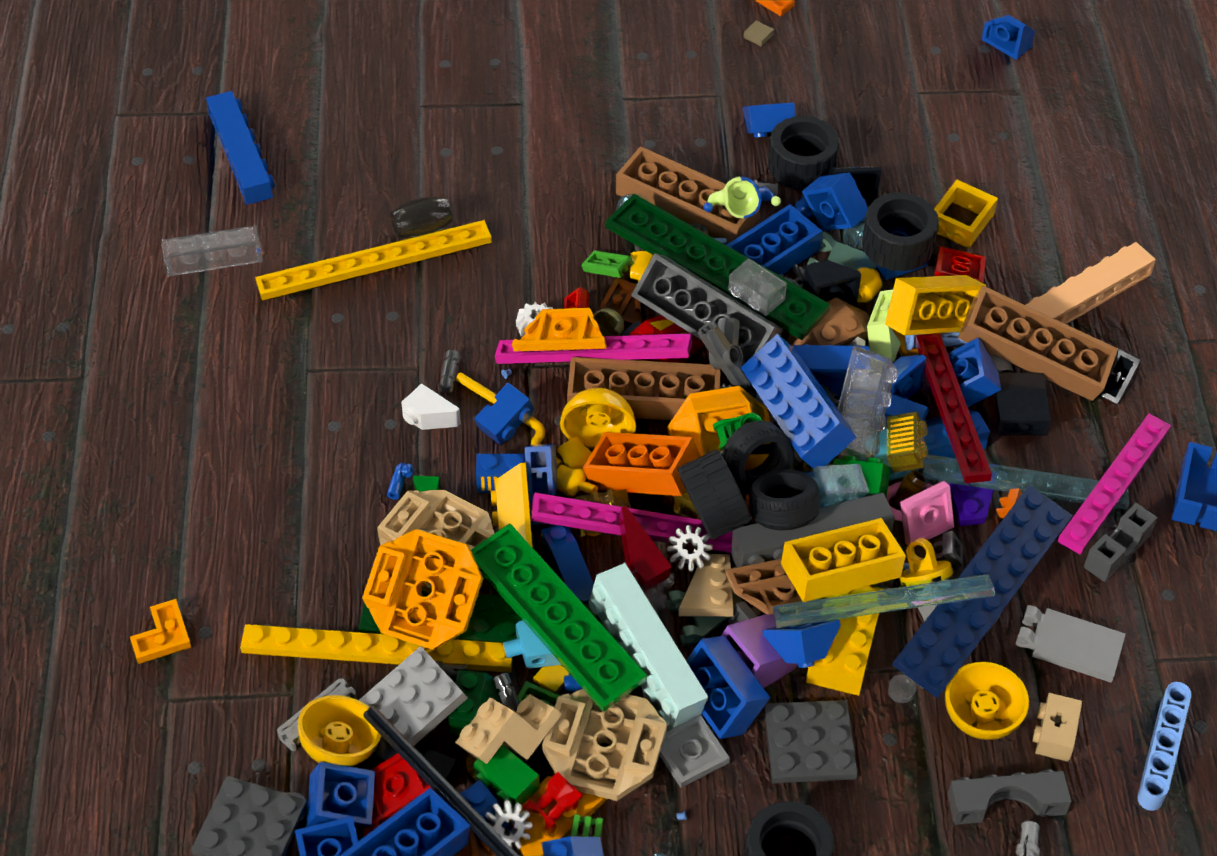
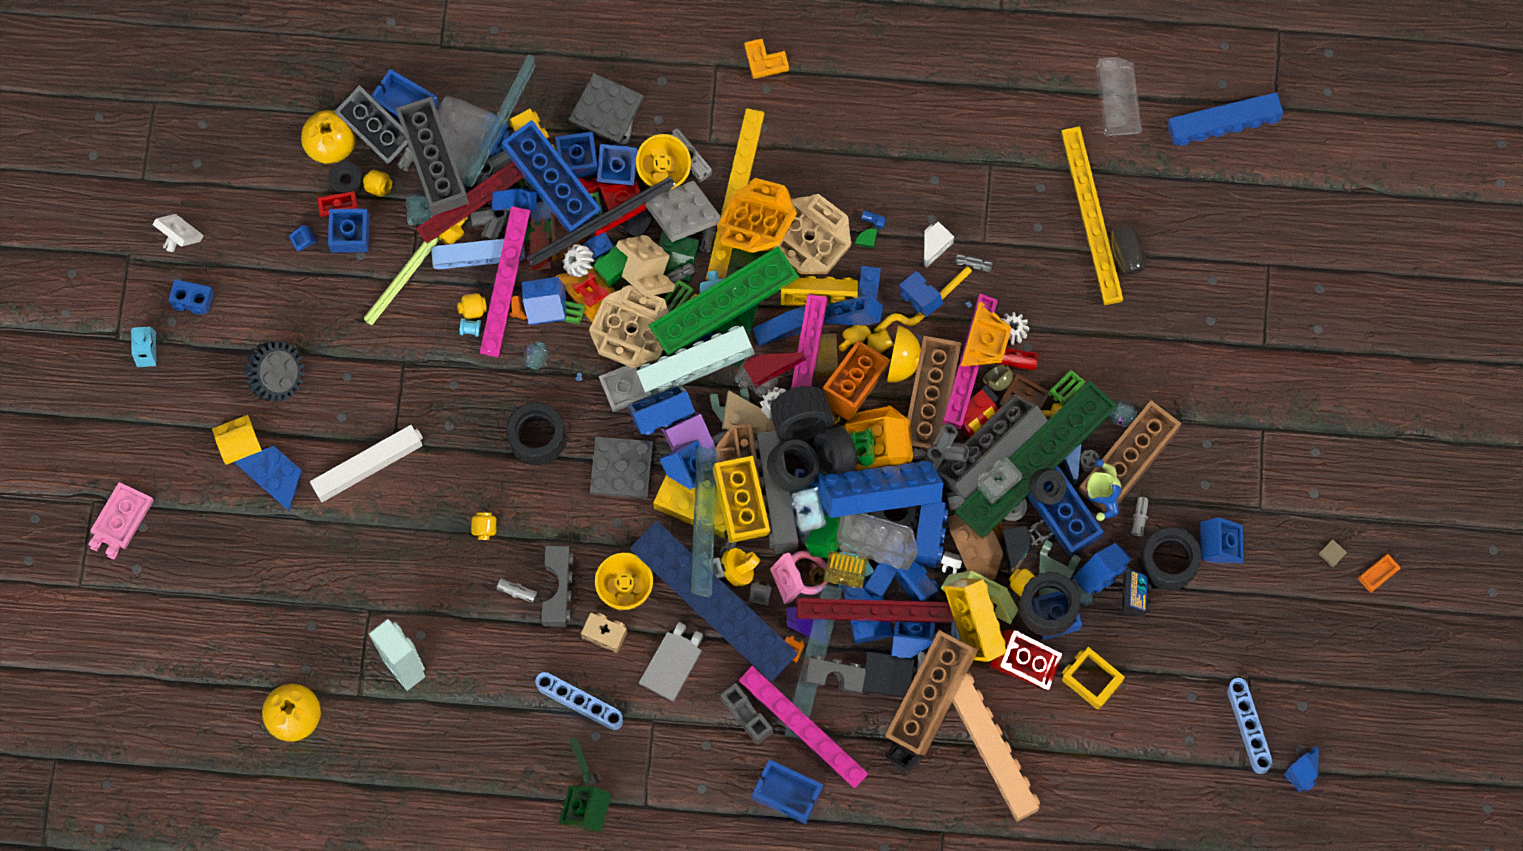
camera: 100 degrees right, 20 degrees up
none -> dark grey arch [801,655,866,693]
none -> black tyre [1029,468,1066,504]
none -> light blue beam [1227,678,1272,774]

